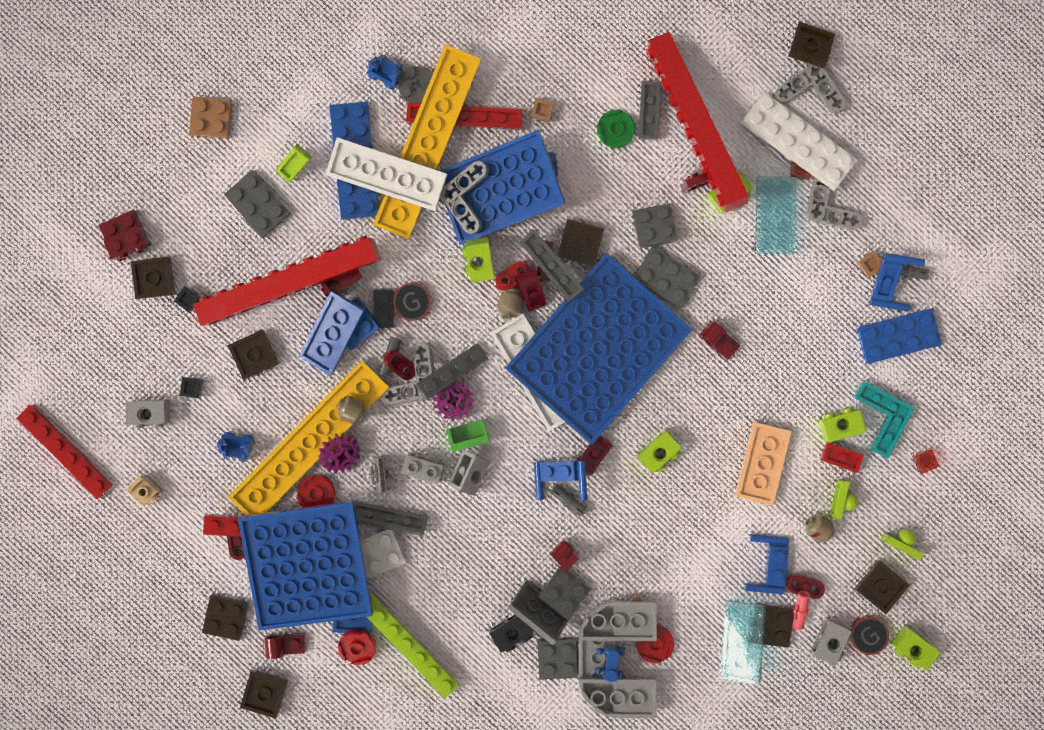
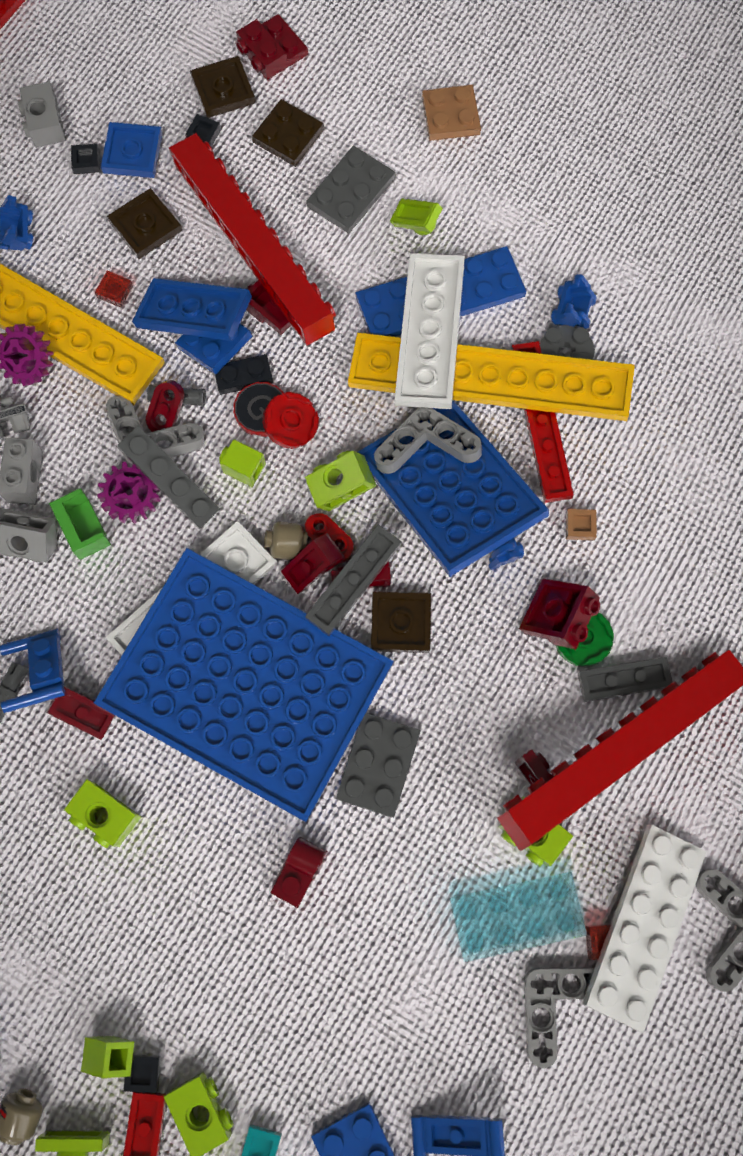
camera: 80 degrees right, 15 degrees down
dark tan head [336,395,367,424] -> none
dark grey plate [632,204,678,249] -> none
light nougat plate [735,422,792,506] -> none
medium nougat plate [856,251,882,278] -> none
none -> lime brick [81,1036,134,1078]
none -> clear red plate [95,271,133,308]
none -> blue plate [101,122,163,178]
none -> black plate [123,1055,161,1093]
none -> lime brick [219,439,266,488]
none -> dark brown plate [252,99,324,167]
none -> red tile [263,392,319,449]
none -> dark red plate [519,578,600,650]

